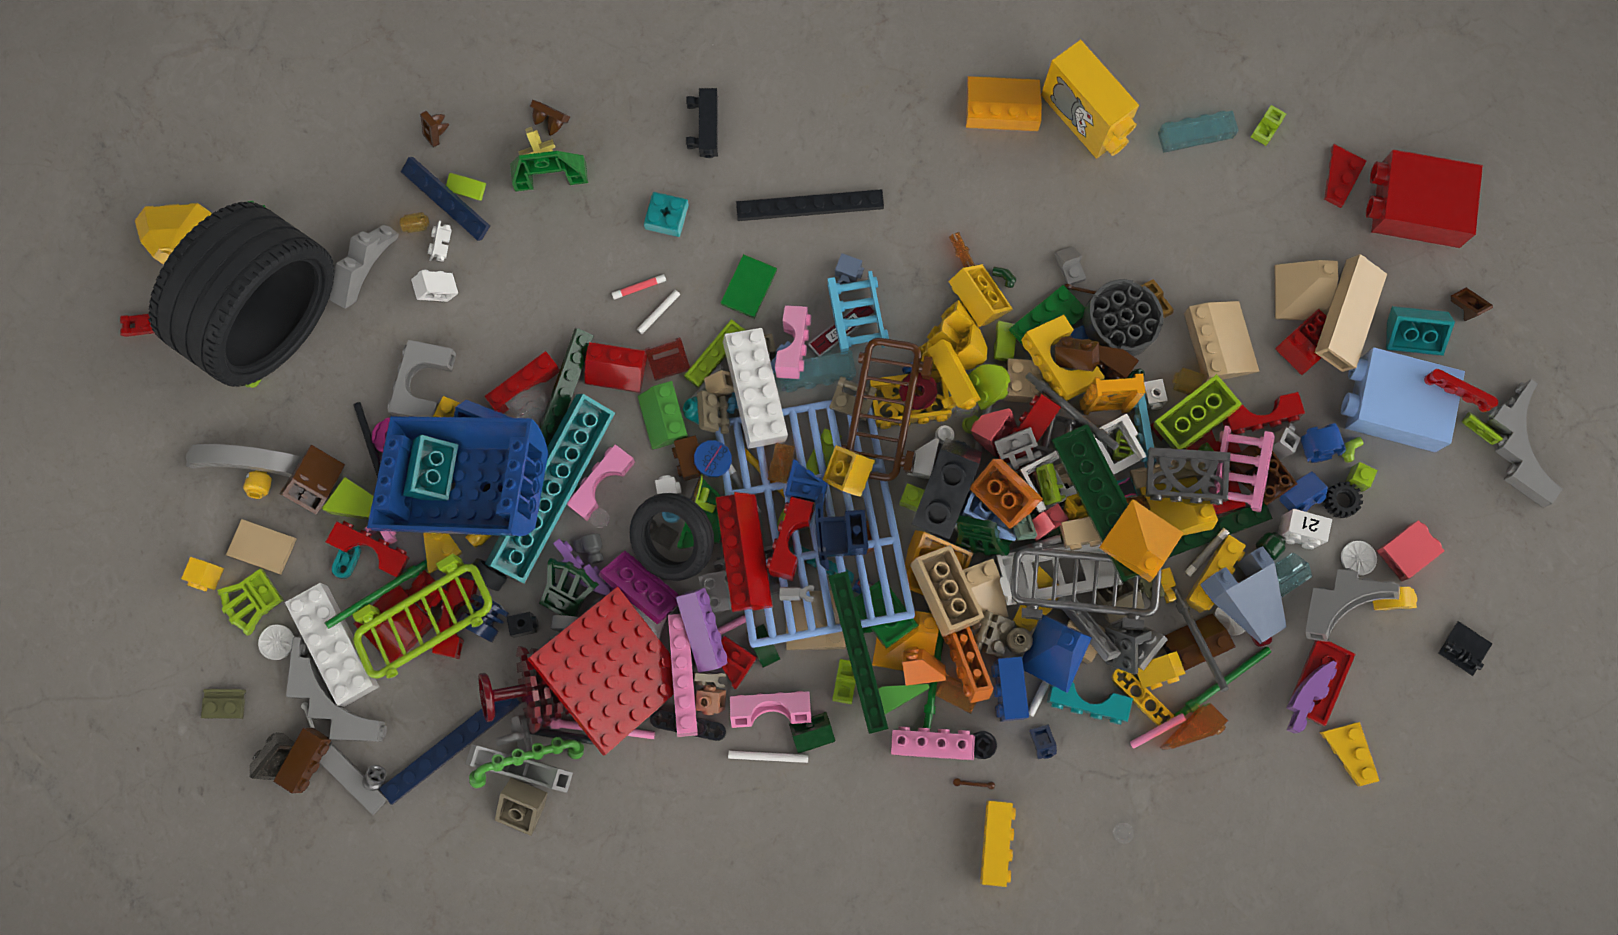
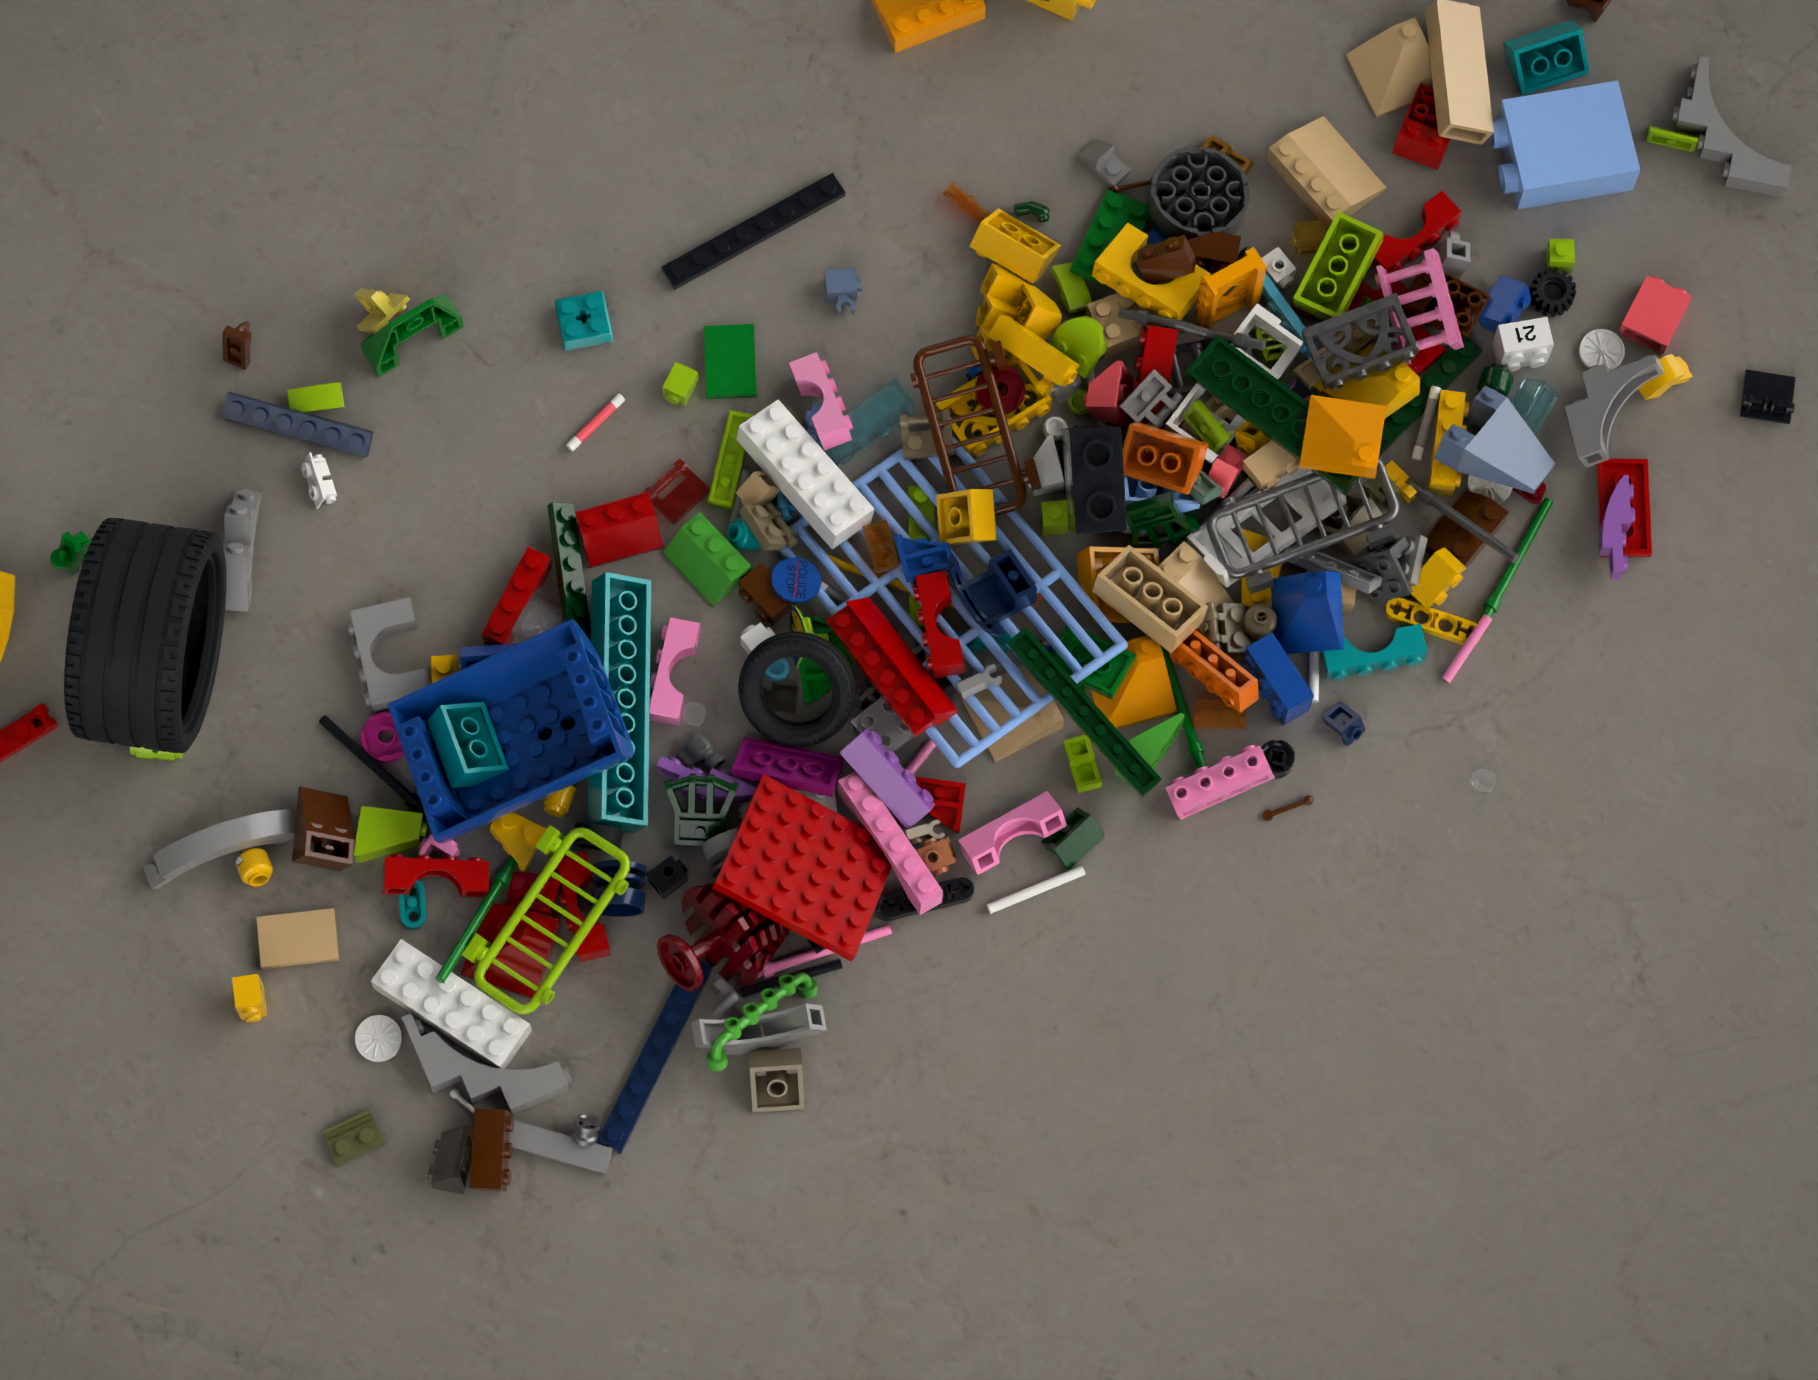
camera: 30 degrees left, 5 degrees down
lime plate [217,569,284,636] -> none
clear yellow brick [400,212,429,233] -> none
white brick [411,270,458,302] -> none
reddish brown tile [530,100,570,136] -> none
white bar [637,290,680,334] -> none
black brick [686,88,718,158] -> none
dark green slope [746,624,781,668] -> none
tile [808,305,875,359] -> none
medium azure fence [827,271,889,355] -> none
orange slope [902,647,946,686] -> none
yellow brick [980,801,1016,887] -> none
clear orange slope [1160,703,1228,750] -> none
blue brick [1300,423,1346,463] -> none
yellow wing [1319,722,1380,786] -> none
lime arm [1342,436,1364,463] -> none
red plate [1424,369,1498,412] -> none
none -> lime brick [662,362,699,406]

